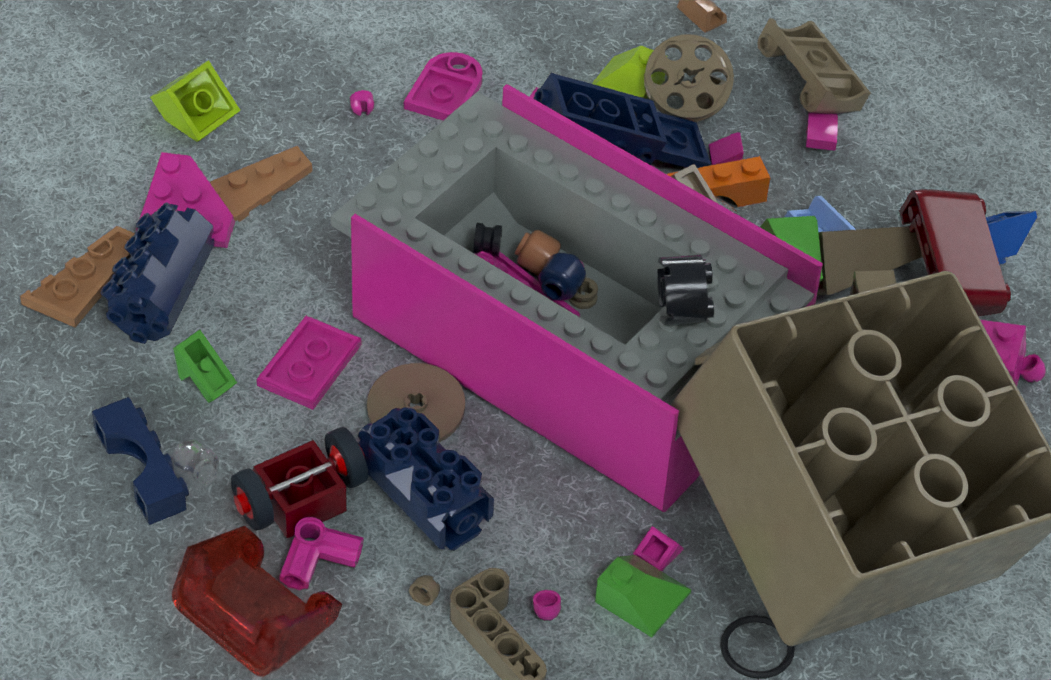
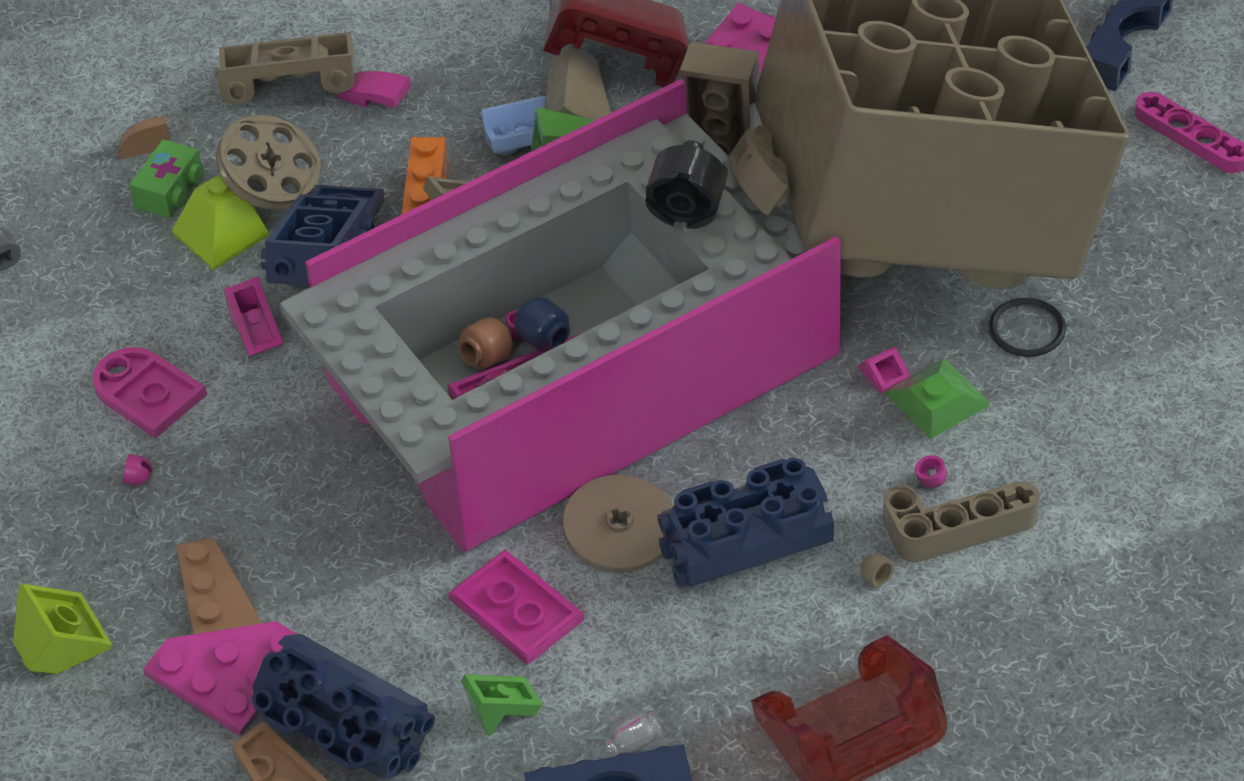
camera: 65 degrees left, 0 degrees up
brick [231,427,368,538] -> none
dark pink piece [279,517,364,590] -> none
black wheel [473,223,502,257] -> none
dark pink slope [708,132,744,165] -> none
none -> bright green brick [129,139,204,218]

